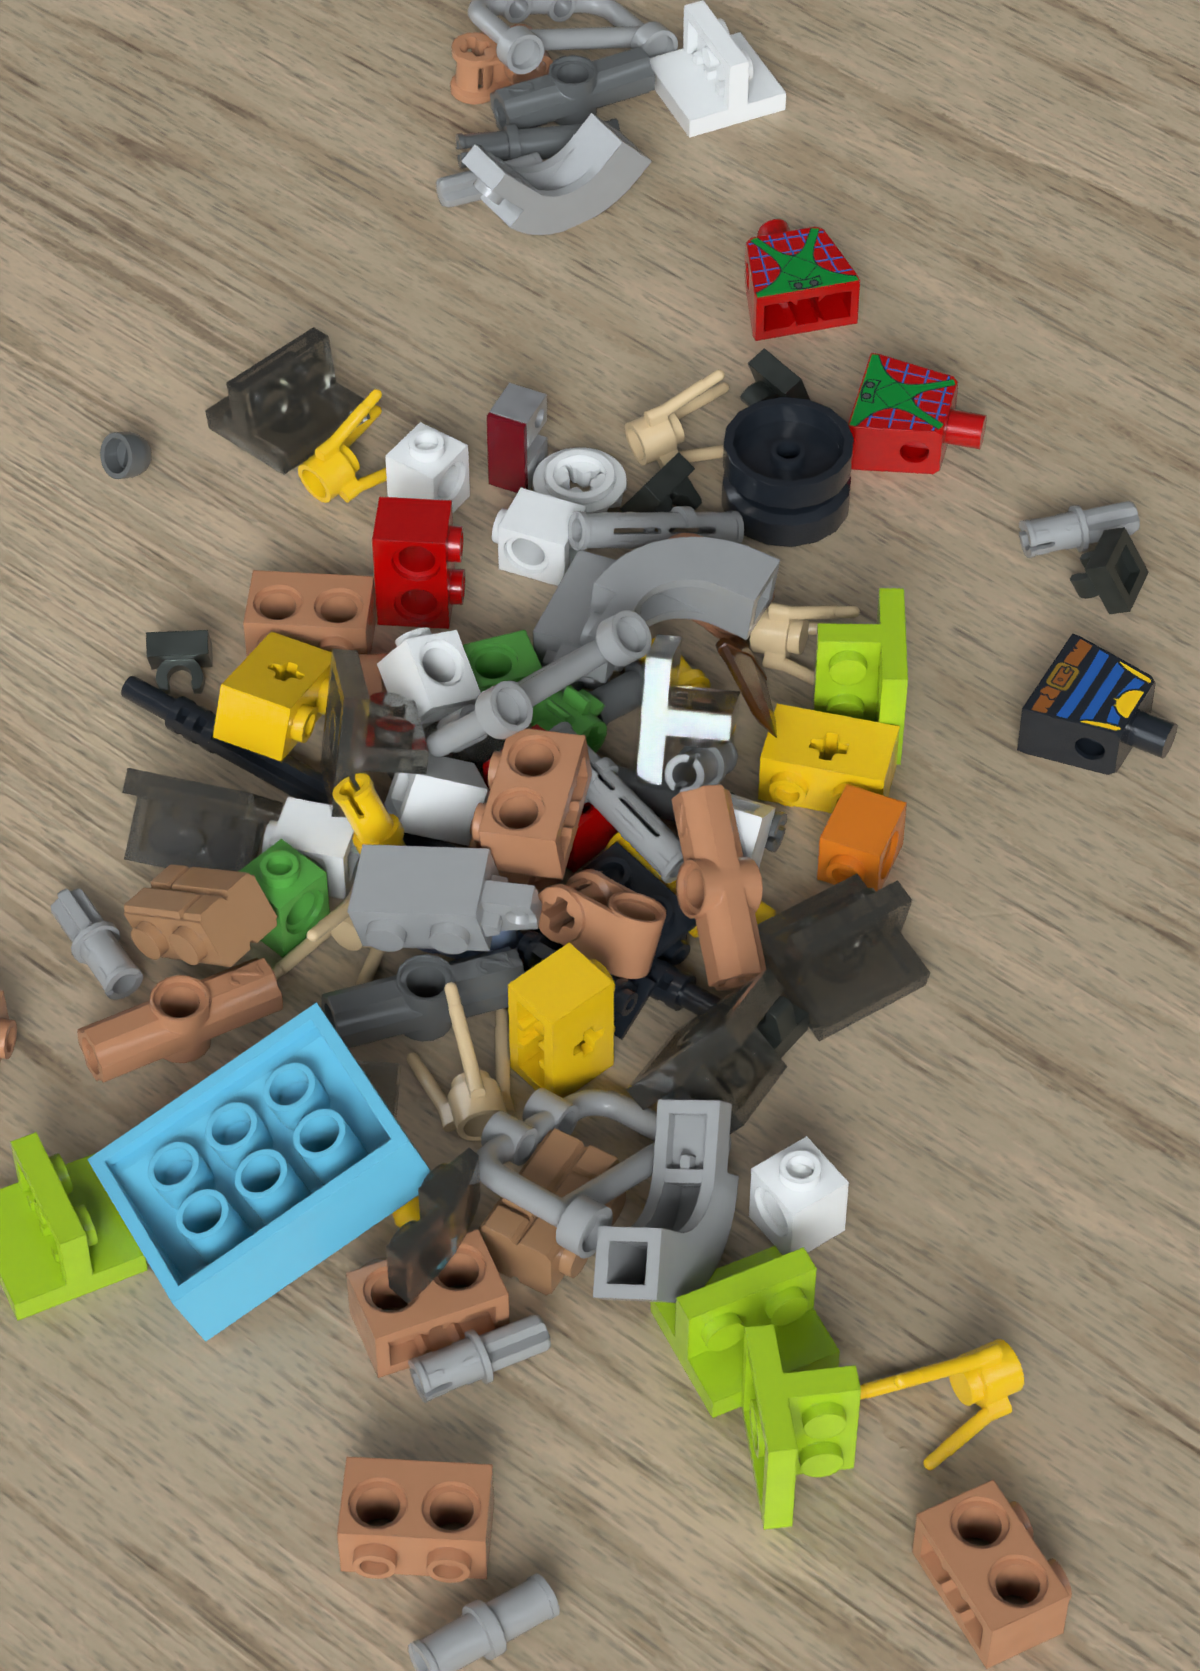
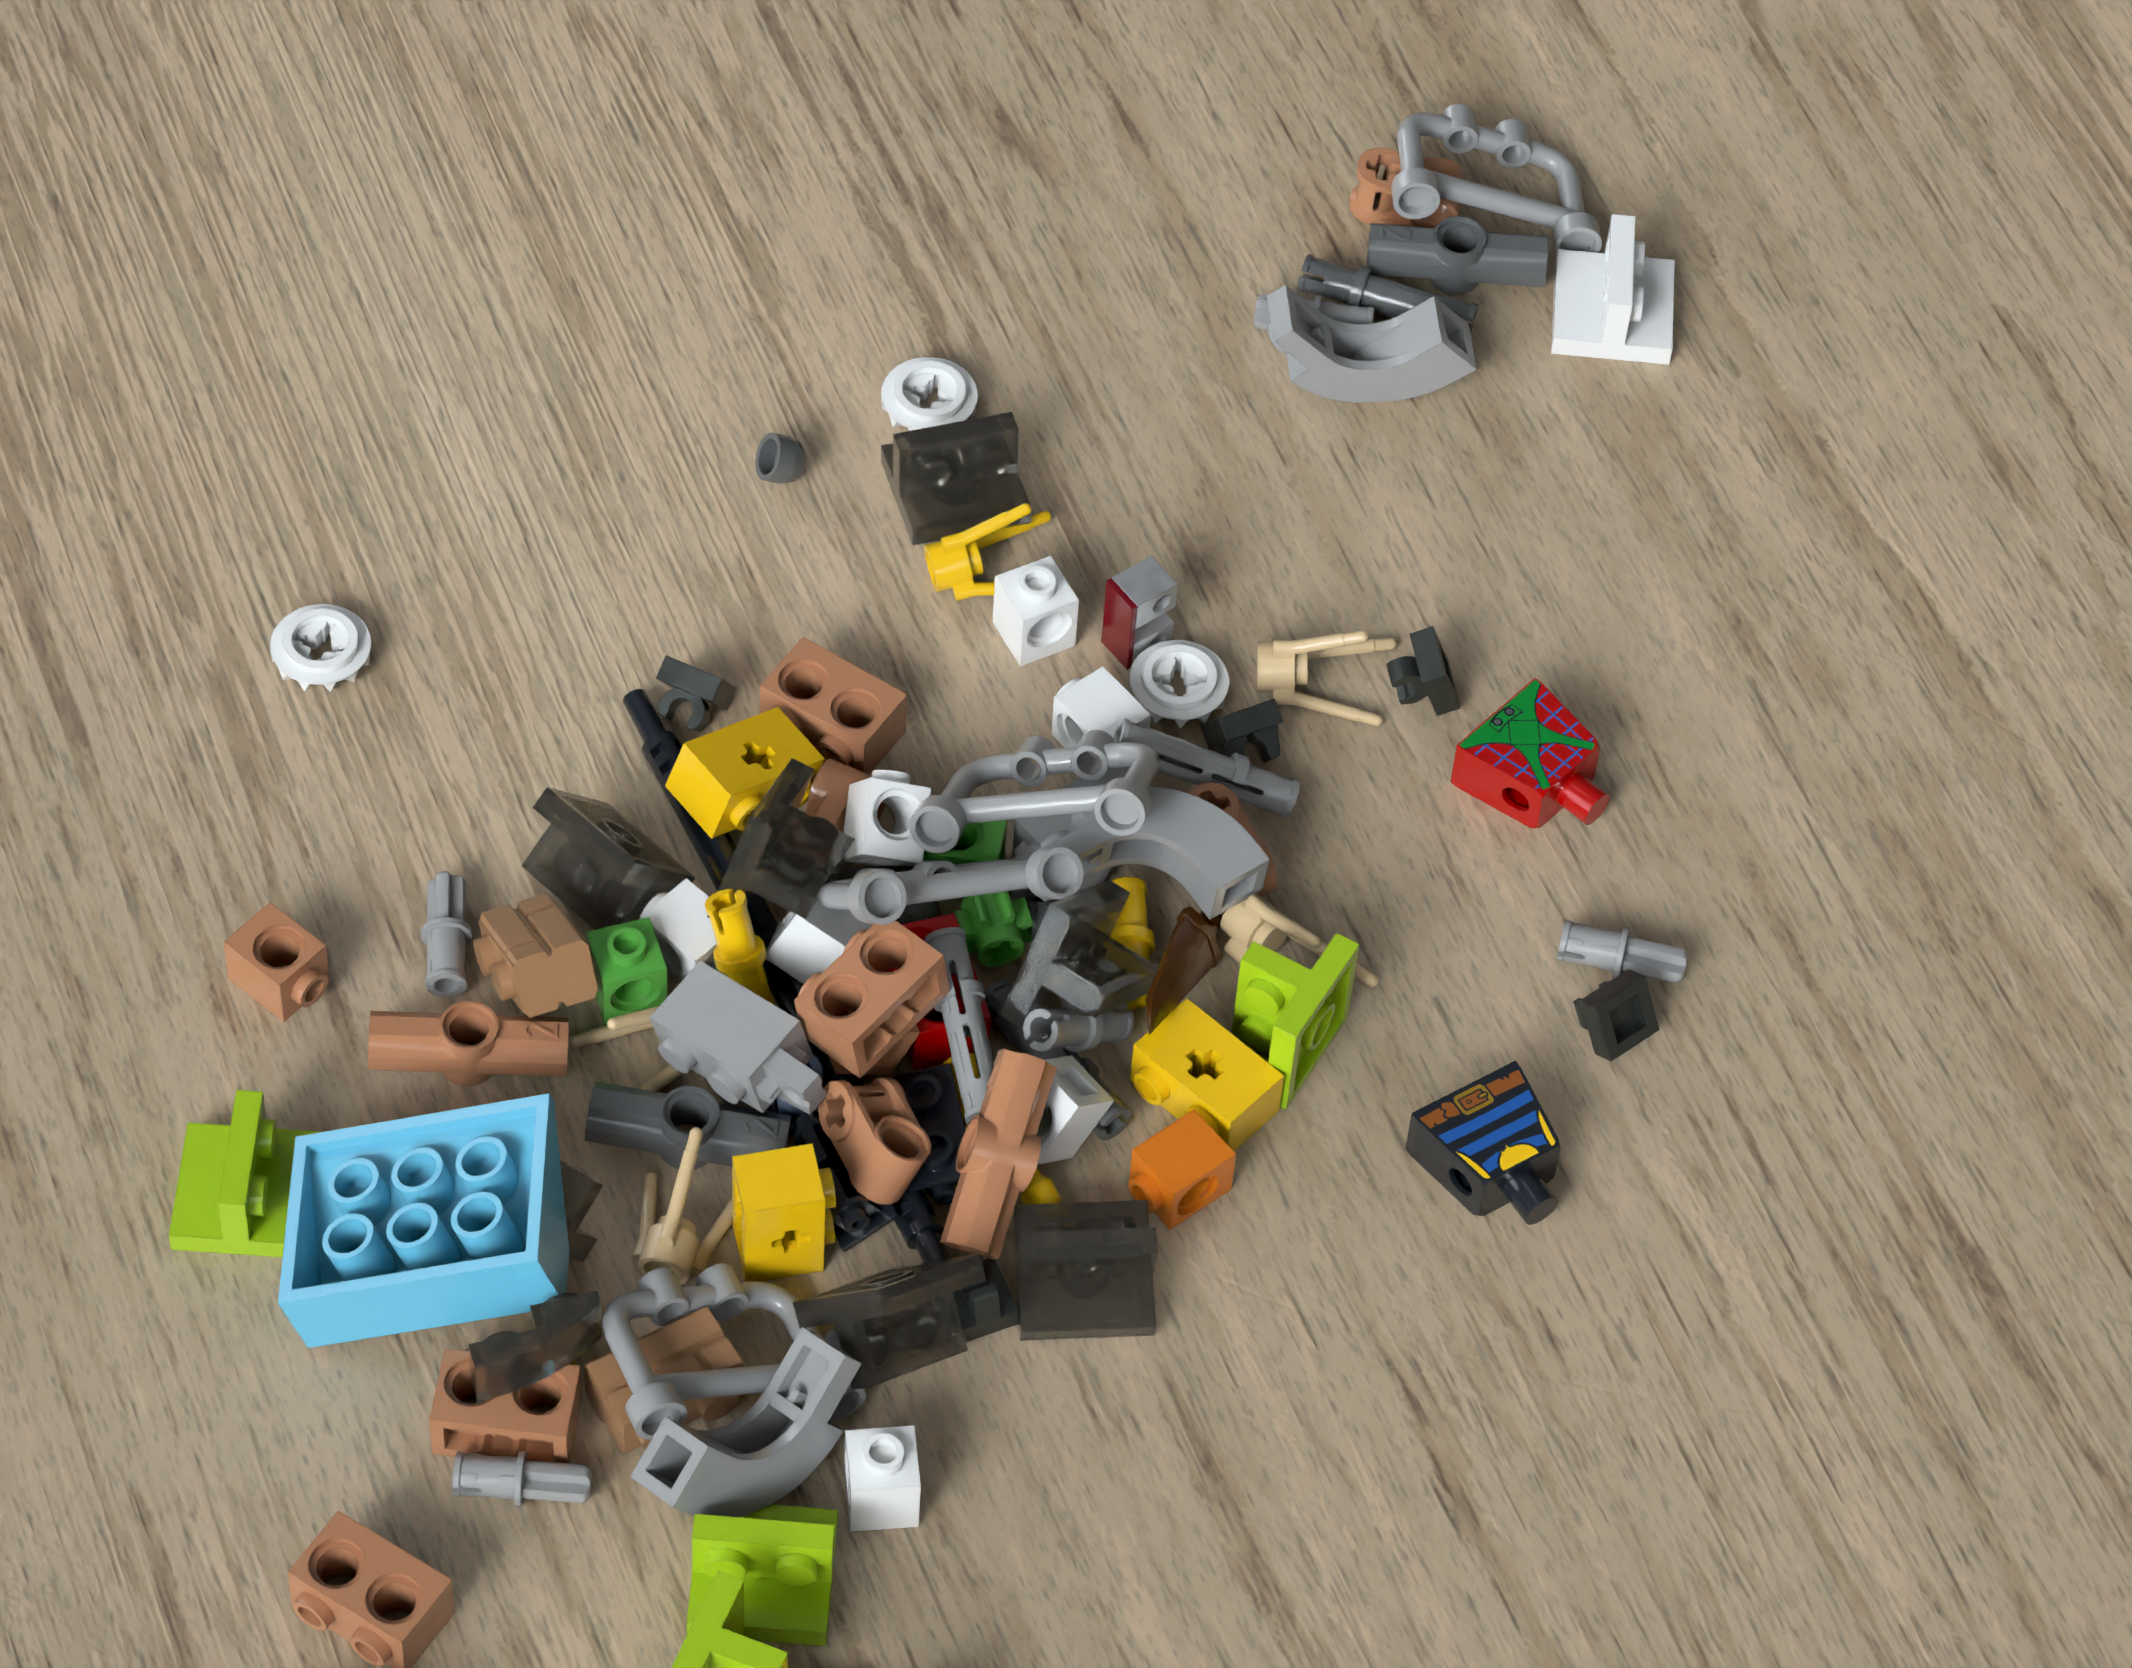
camera: 25 degrees right, 5 degrees up
red brick [372,496,465,629] -> none
black wheel [722,397,854,547] -> none
red torso [744,219,860,341] -> none
none -> white gear [881,357,978,440]
none -> light grey bar [909,730,1159,853]

